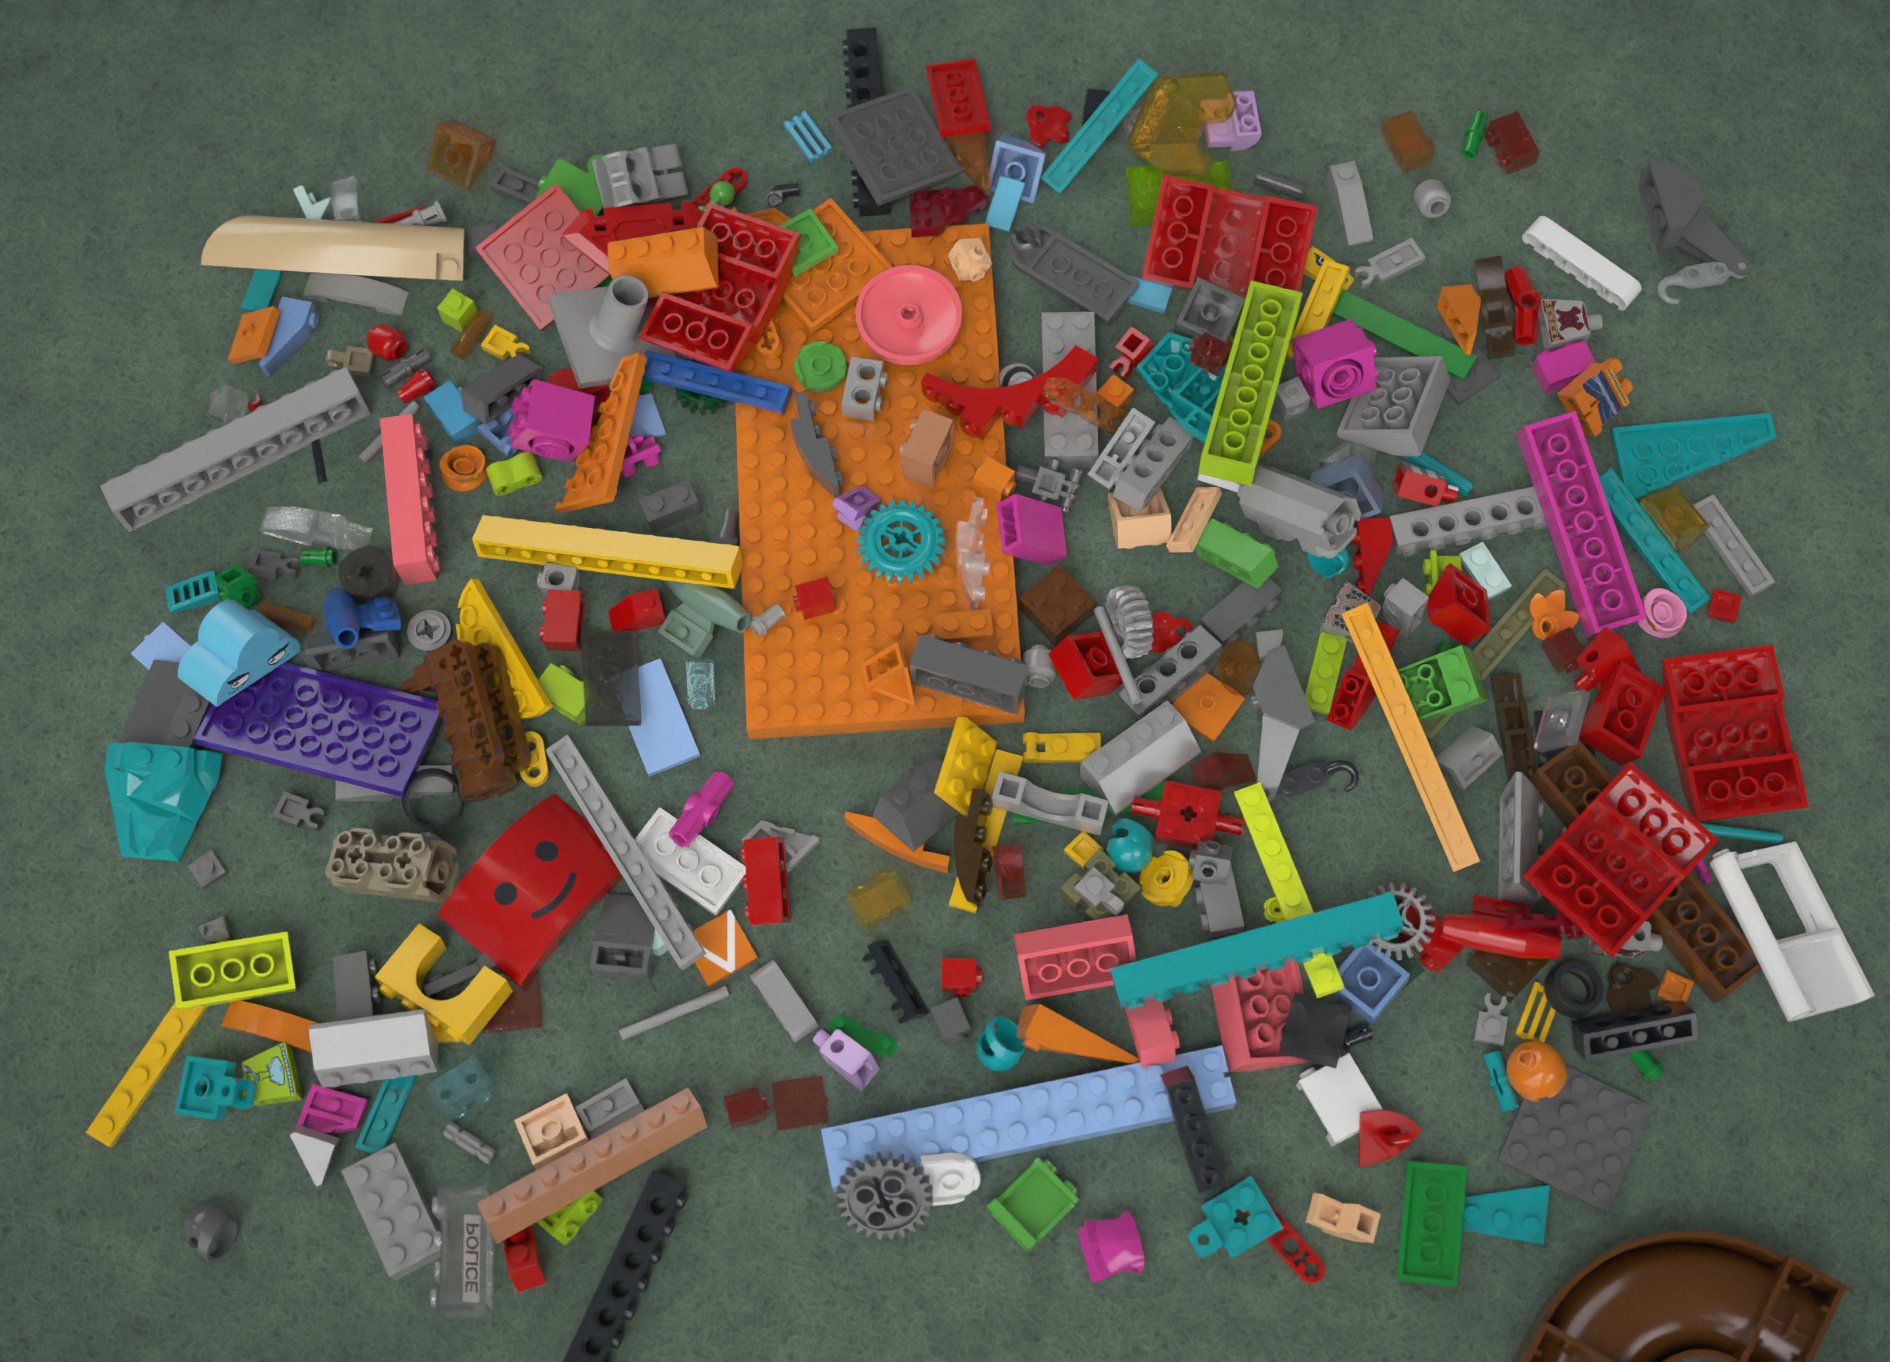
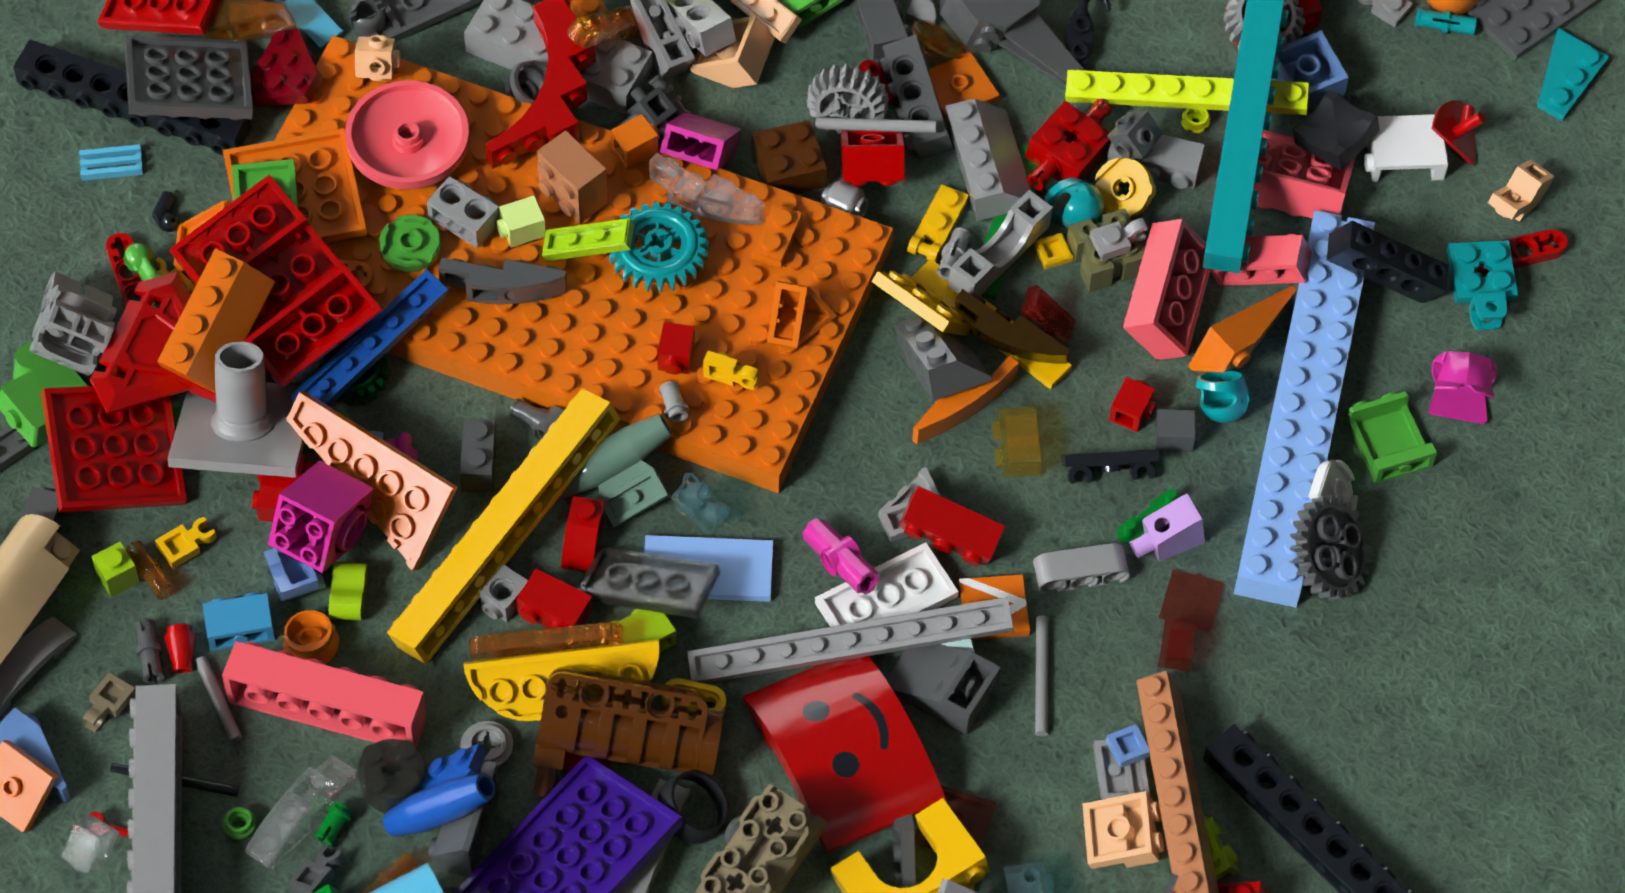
camera: 70 degrees left, 10 degrees down
red head [367,323,407,362] -> none
dark grey brick [461,354,542,424] -> none
medium lavender slope [832,485,883,531] -> none
dark grey brick [910,634,1028,715] -> none
clear red slope [1190,752,1257,791] -> none
green plate [1397,1161,1468,1288] -> none
none -> bright green plate [223,807,256,840]
none -> clear orange beam [469,622,624,660]
none -> yellowish green brick [496,196,546,248]
none -> lime tile [542,218,634,262]
none -> yellow plate [703,350,758,390]
none -> light grey pin [937,227,971,280]
none -> medium blue plate [1106,724,1150,768]

